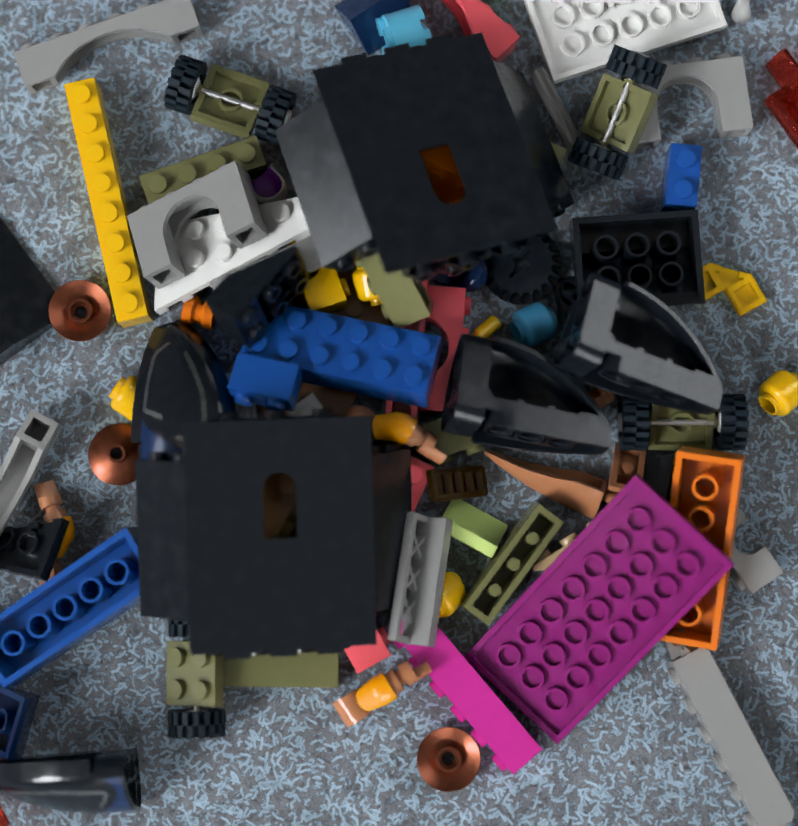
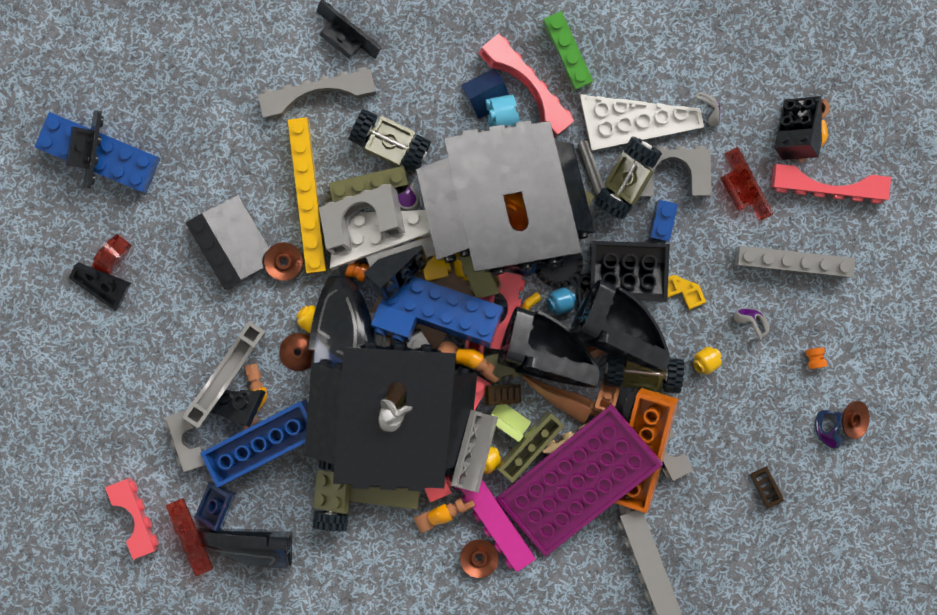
camera: 10 degrees right, 5 degrees up
none -> light grey piece [378,399,413,432]

